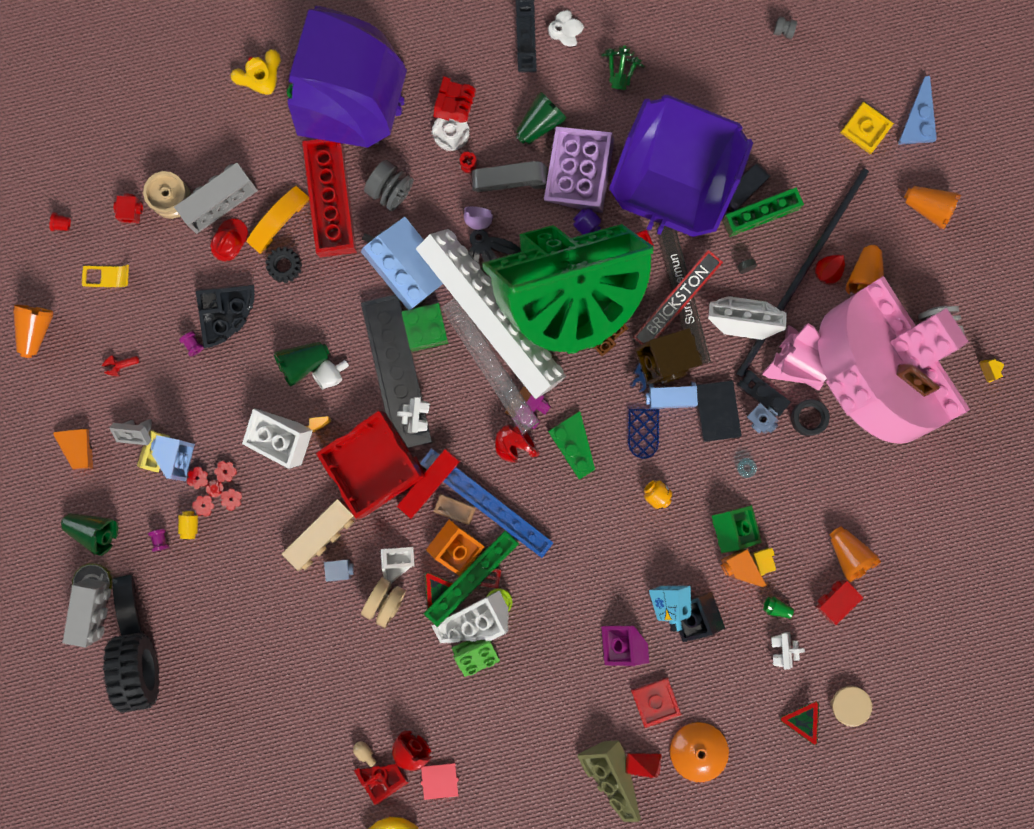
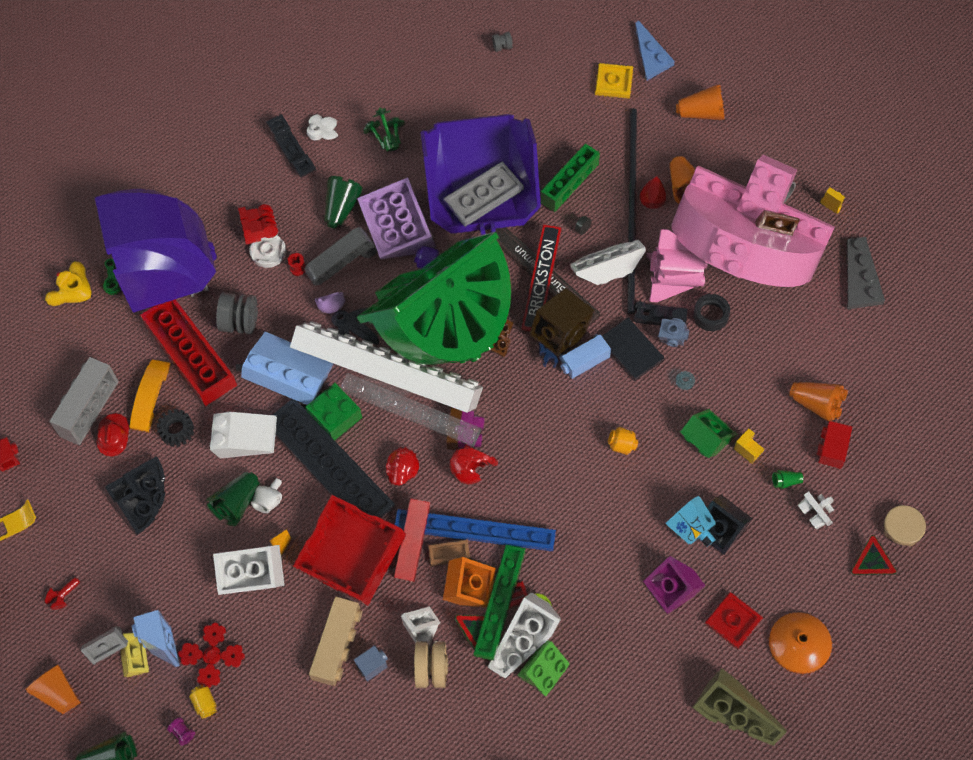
camera: 30 degrees left, 20 degrees down
tan wheel [143,171,191,219] -> none
magenta bush [179,331,204,357] -> none
white hips [397,397,429,433] -> none
green wing [548,411,595,480] -> none
red slope [625,753,662,778] -> none
clear blue window [627,409,659,459] -> none
orange slope [720,549,766,587] -> none
black beam [727,162,771,212] -> none
none -> white slope [210,412,277,459]
none -> red hair [386,447,419,486]
none -> light grey tile [443,162,524,227]
none -> dark grey wing [846,237,885,310]

